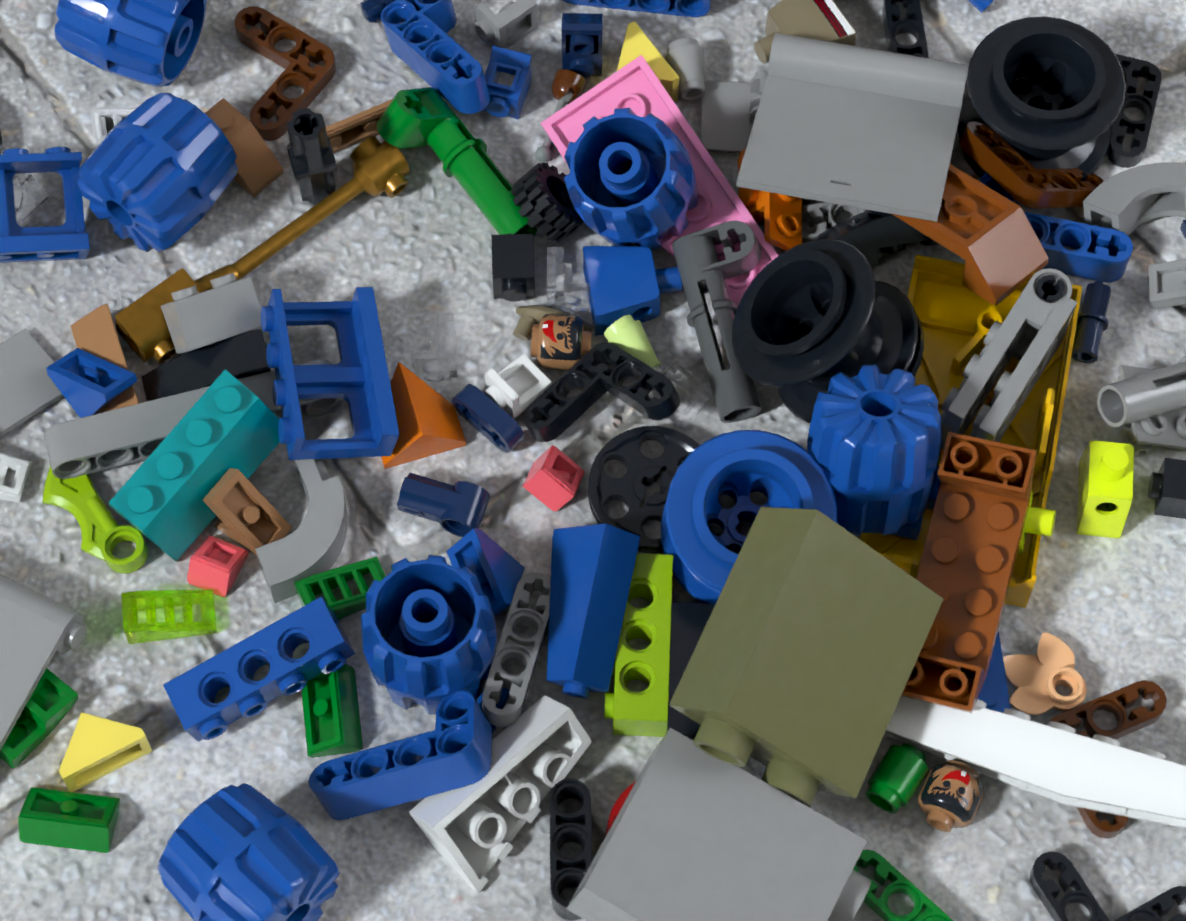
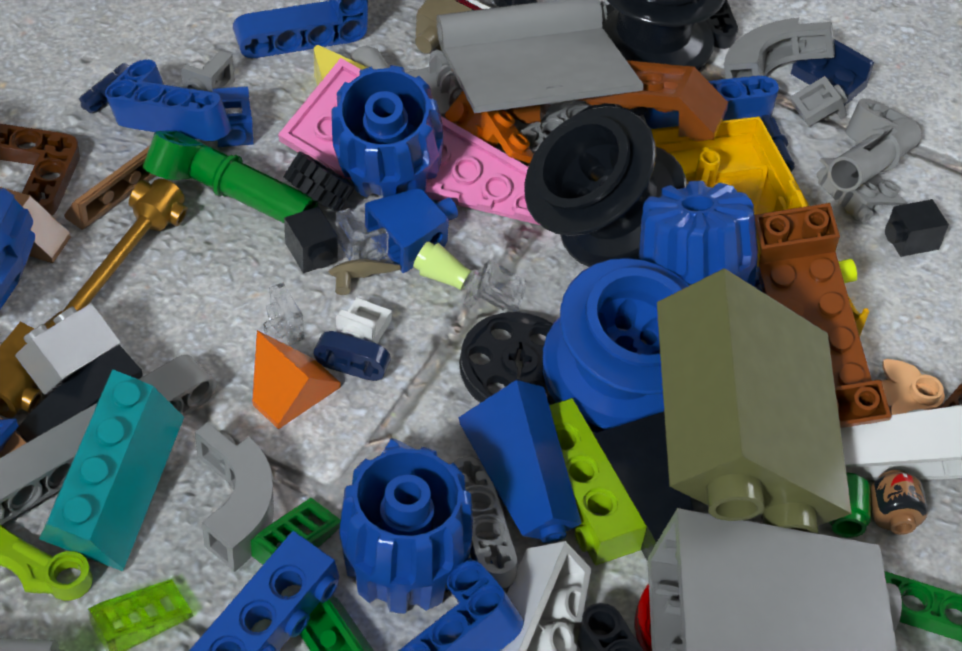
camera: 30 degrees left, 15 degrees down
coral slope [187,536,249,597] -> none
medium nougat slope [203,468,293,556] -> none
blue window [261,287,400,460] -> none
black piece [287,108,337,206] -> none
dark blue piece [397,473,491,537] -> none
black beam [523,343,680,442] -> none
coral slope [523,445,585,512] -> none
head [531,314,592,370] -> none
reddish brown hinge [535,69,586,162] -> none
dark blue slope [562,13,603,78] -> none
dark grey piece [672,220,761,423] -> none
light grey hinge [941,268,1077,450] -> none
reddish brown beam [959,122,1104,208] -> none
neon yellow torso [1076,440,1134,539] -> none

